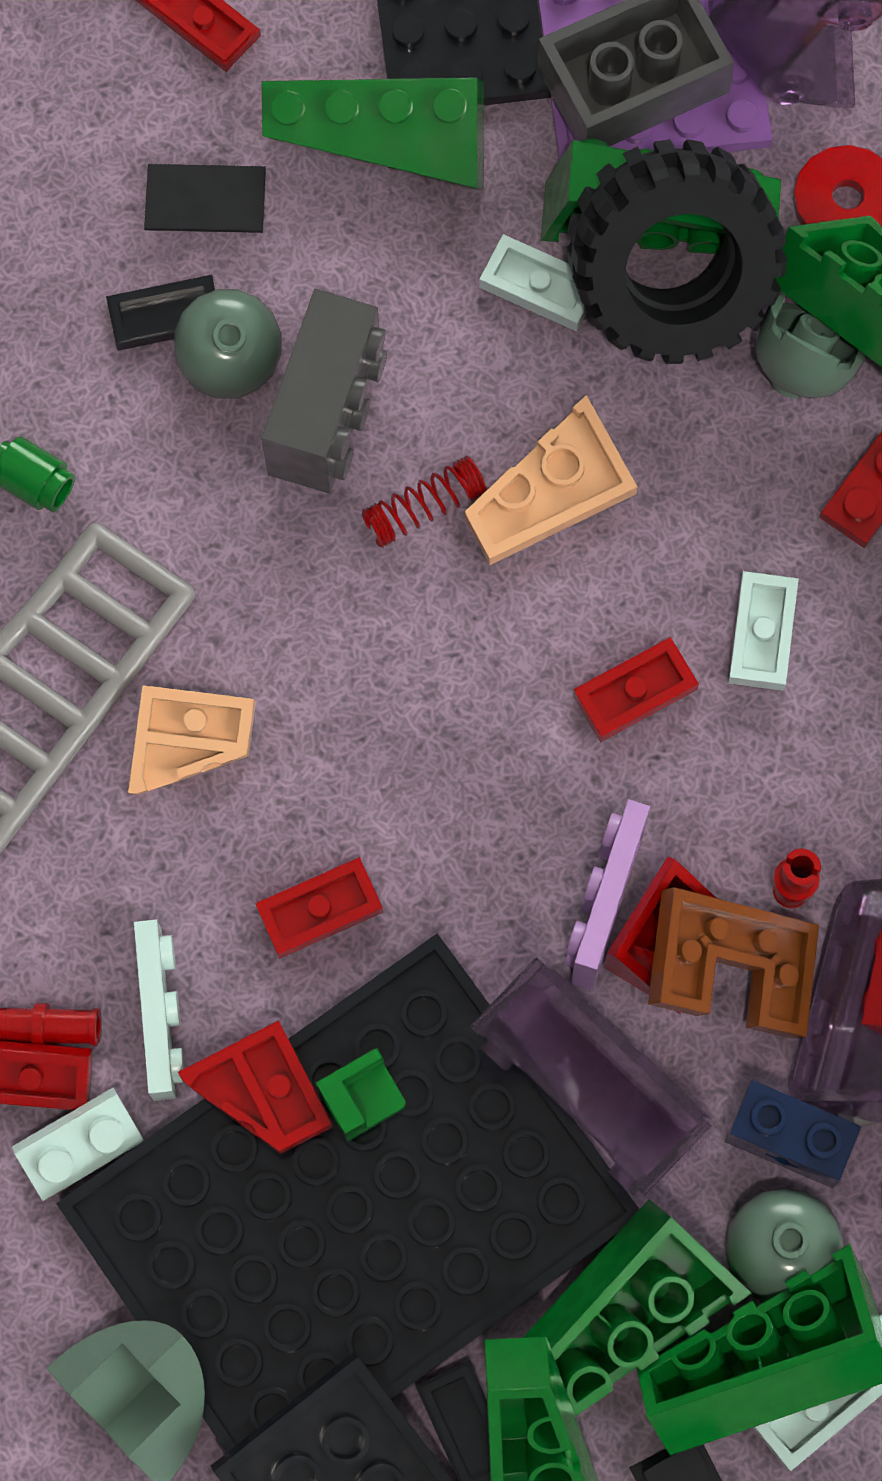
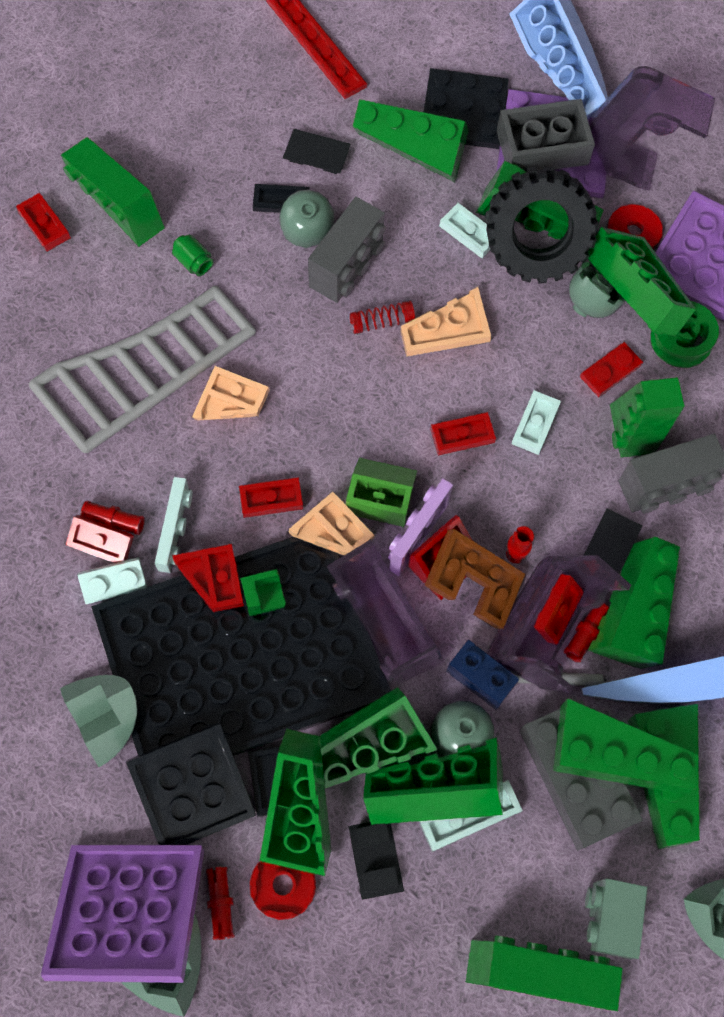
camera: 10 degrees right, 5 degrees down
none -> light nougat wing [289,492,374,558]
none -> bright green slope [346,457,417,527]

